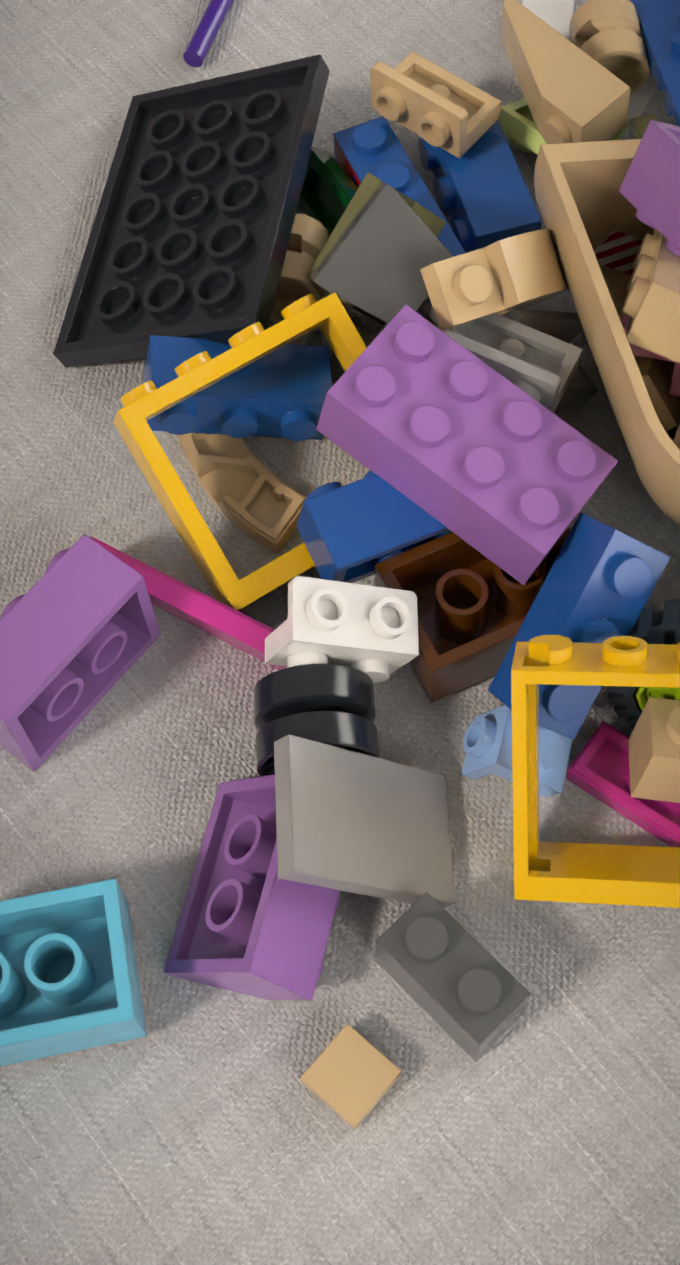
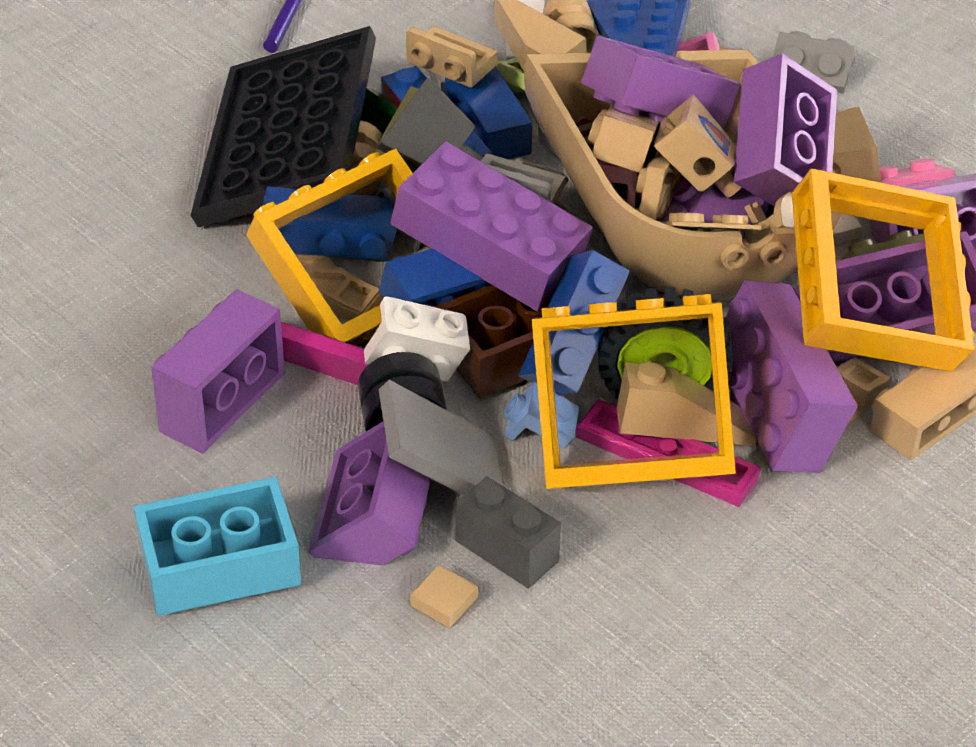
camera: 10 degrees left, 20 degrees down
tan arch [420,229,569,331] -> none

